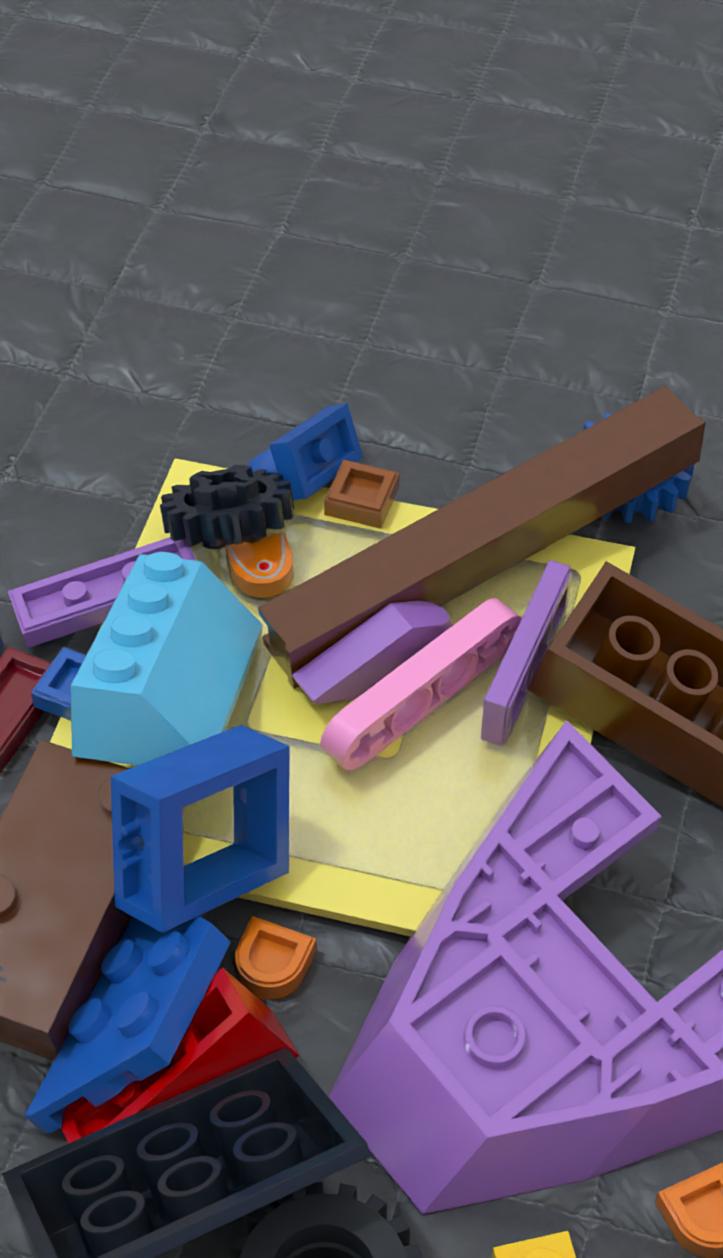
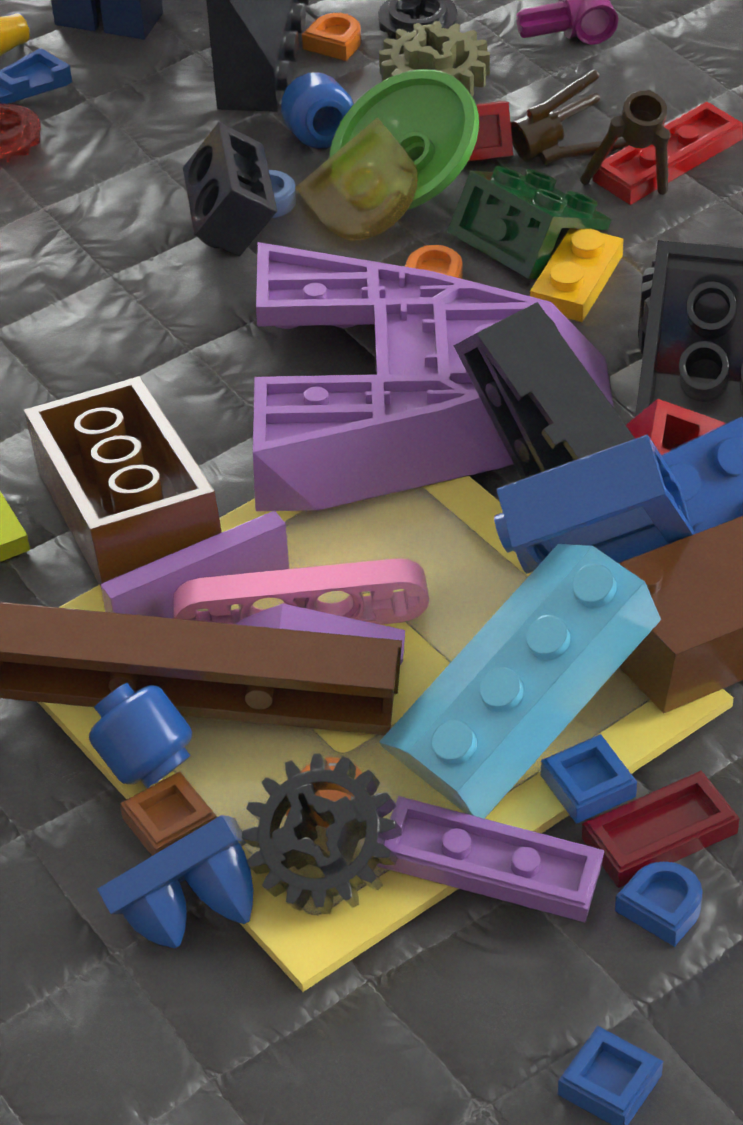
camera: 140 degrees left, 5 degrees down
none -> blue head [89,683,192,788]
none -> black wedge [453,302,635,479]

